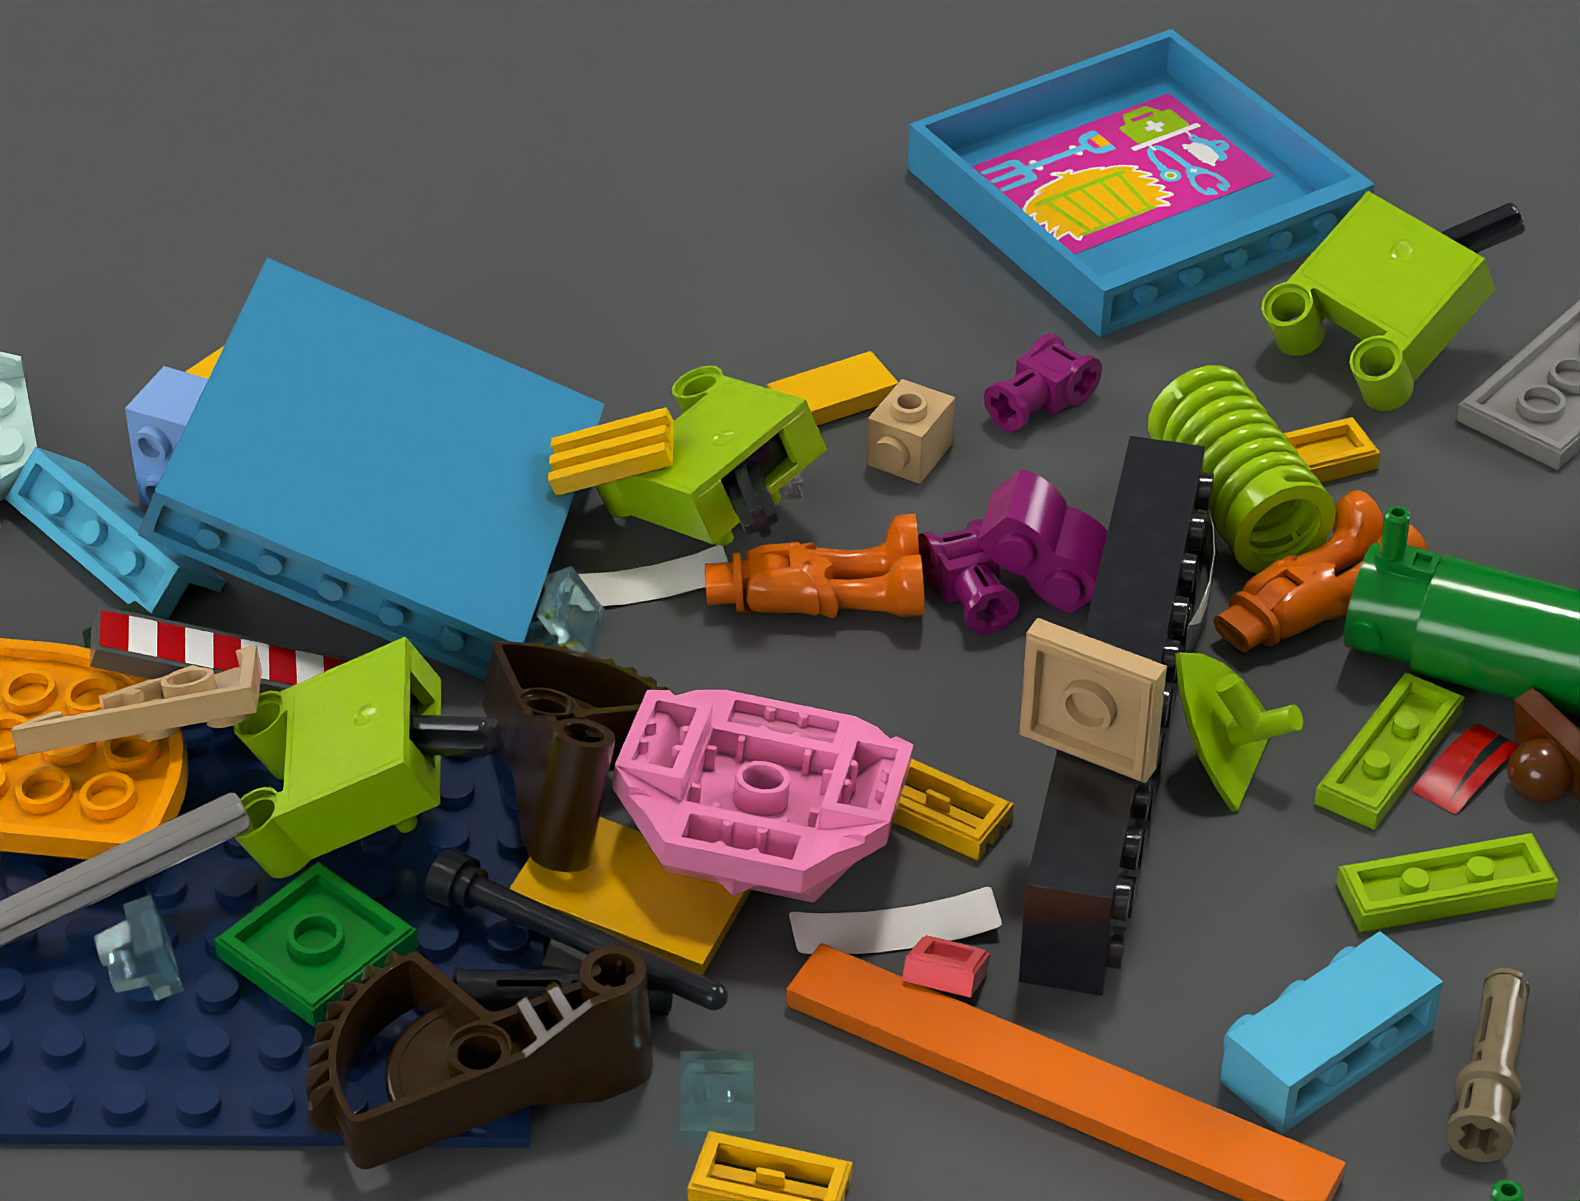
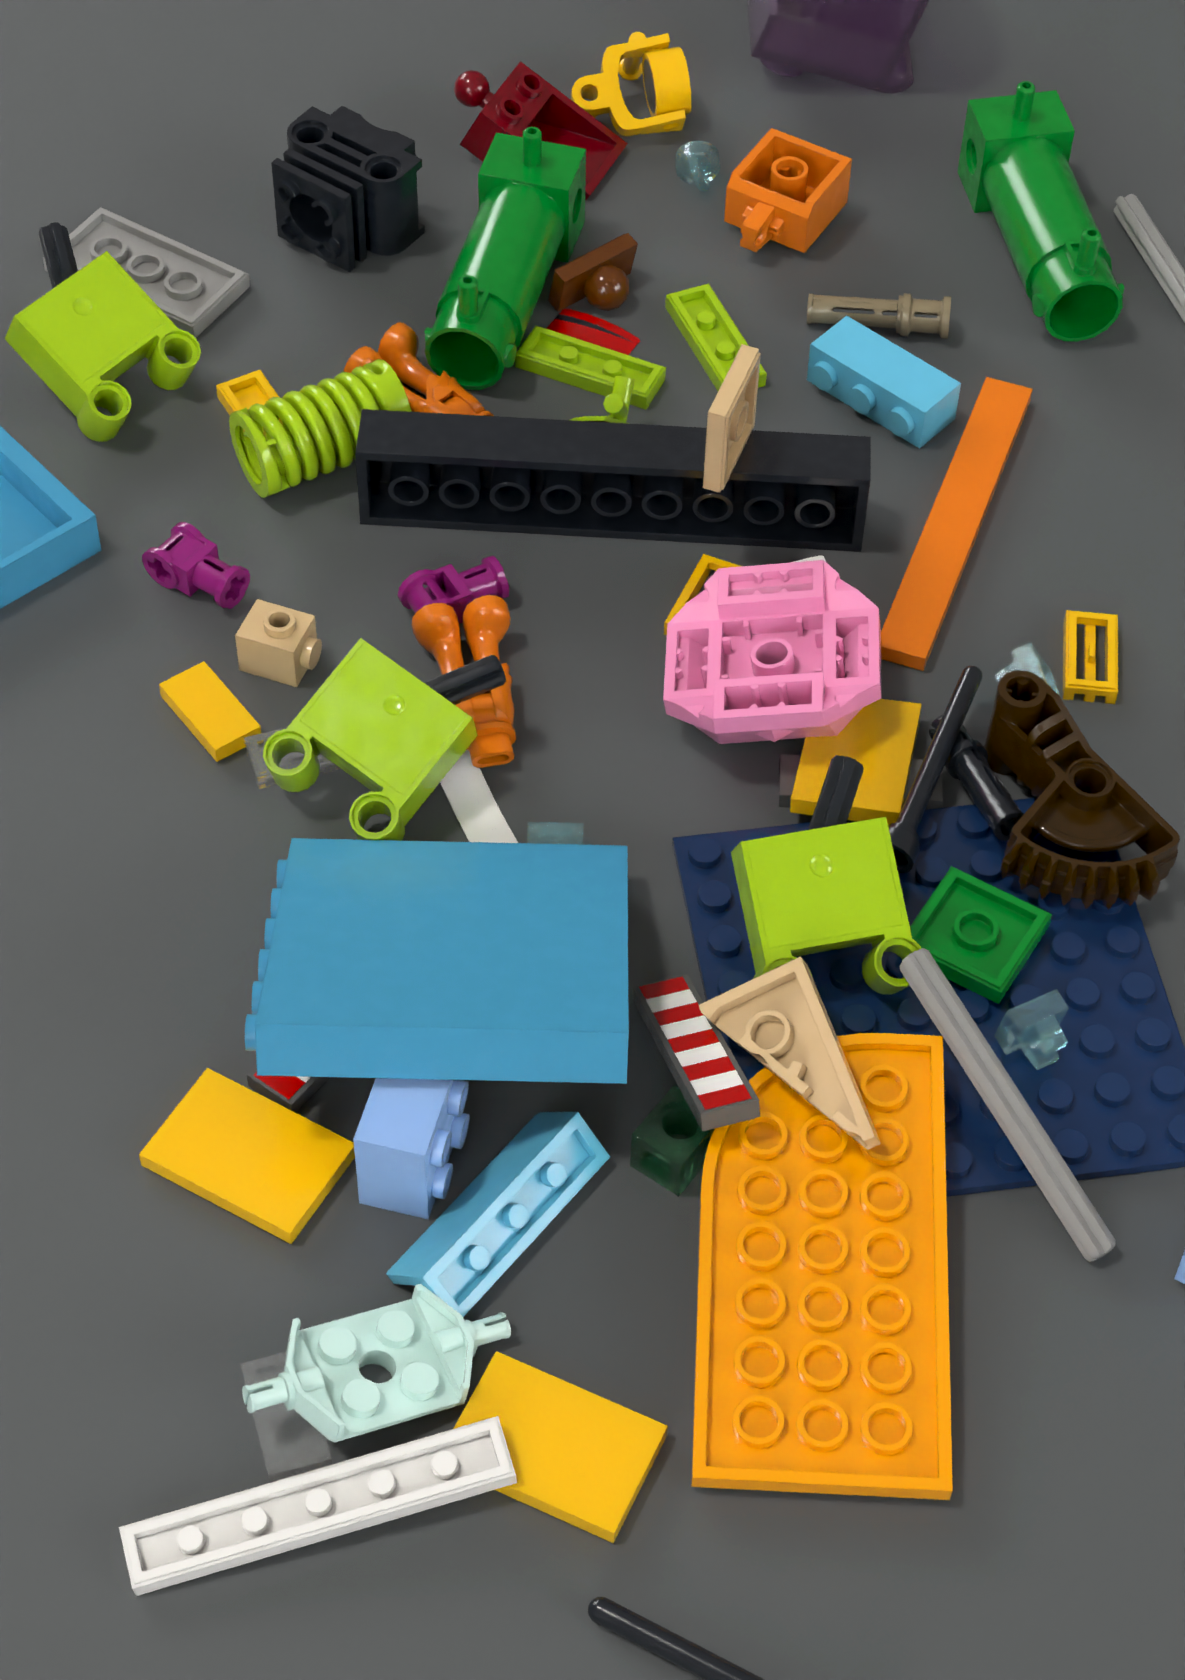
camera: 100 degrees left, 10 degrees up
dark brown arm [482,641,673,873] -> none
yellow tile [548,407,675,496] -> none
coral tile [902,935,990,997] -> none
magenta brick [978,469,1108,614] -> none

